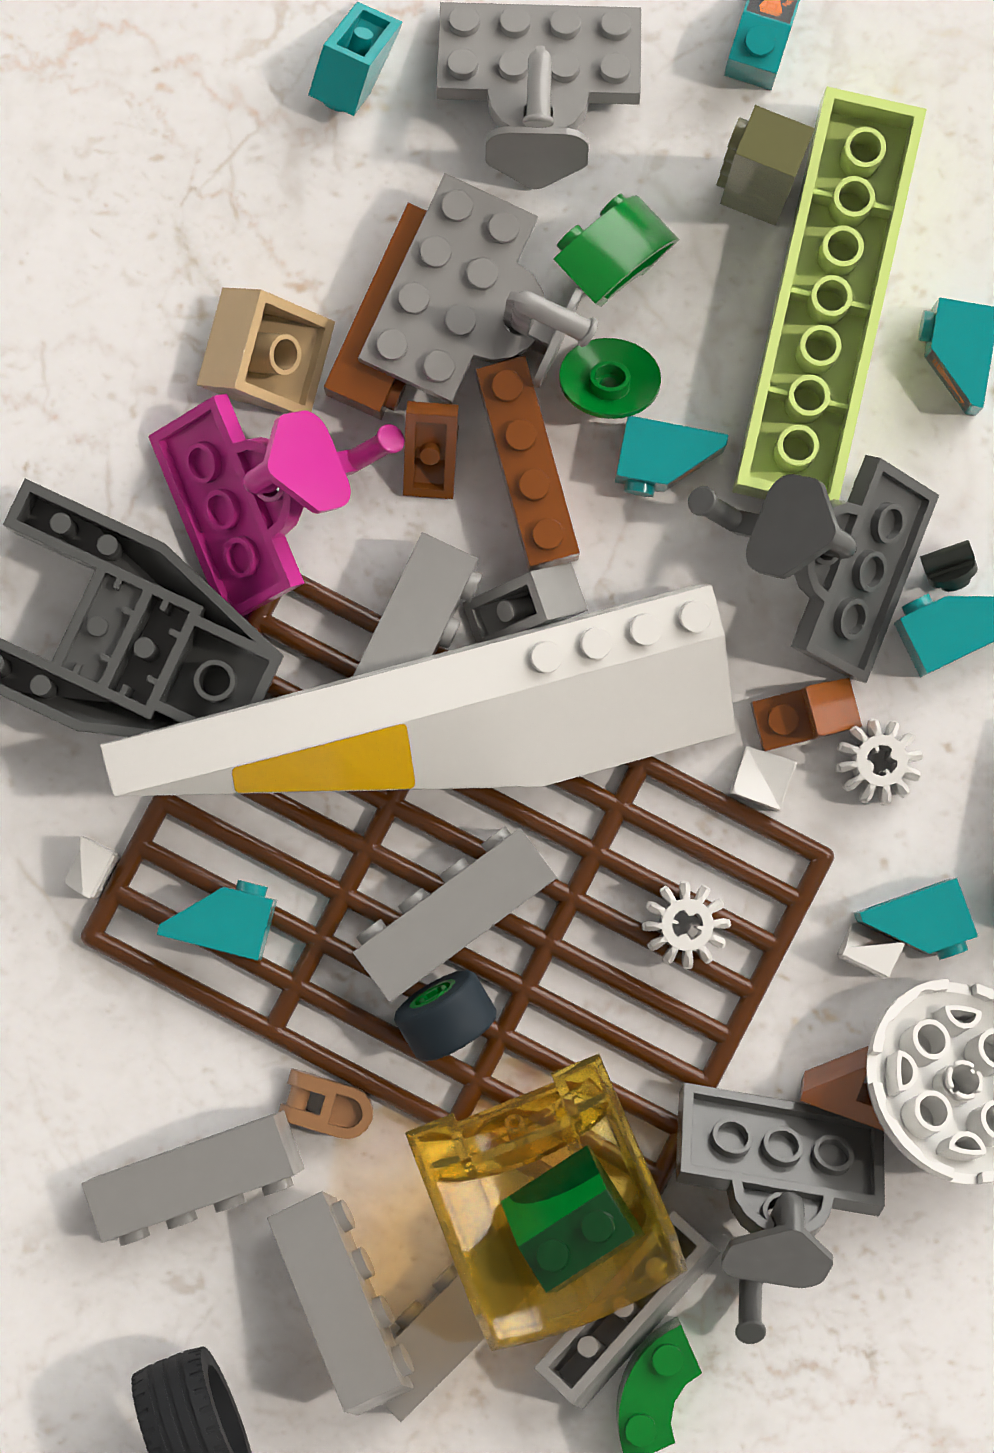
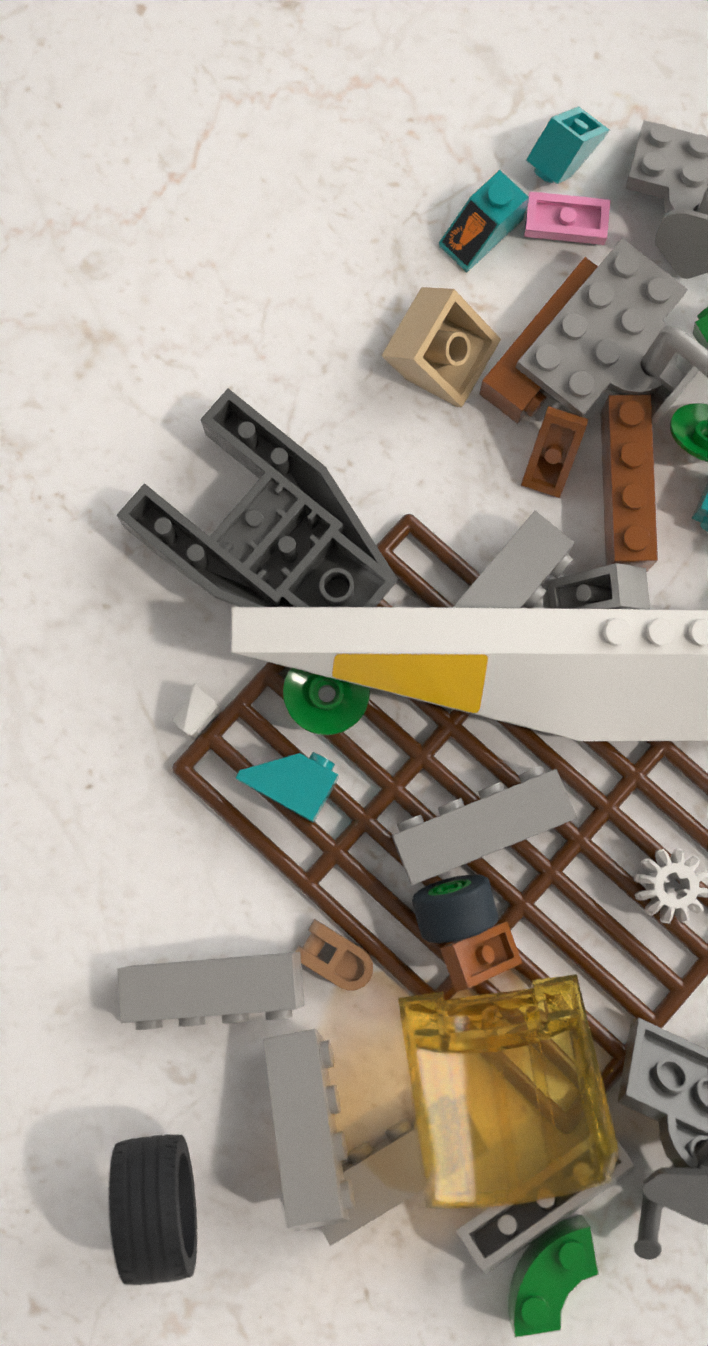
camera: 15 degrees right, 5 degrees down
dark pink plate [148,394,405,617] -> none
dark green slope [500,1145,645,1293] -> none
none -> green dish [283,668,370,735]
none -> teal slope [439,170,529,273]
none -> dark orange slope [440,921,522,992]
none -> bright pink plate [524,191,611,245]

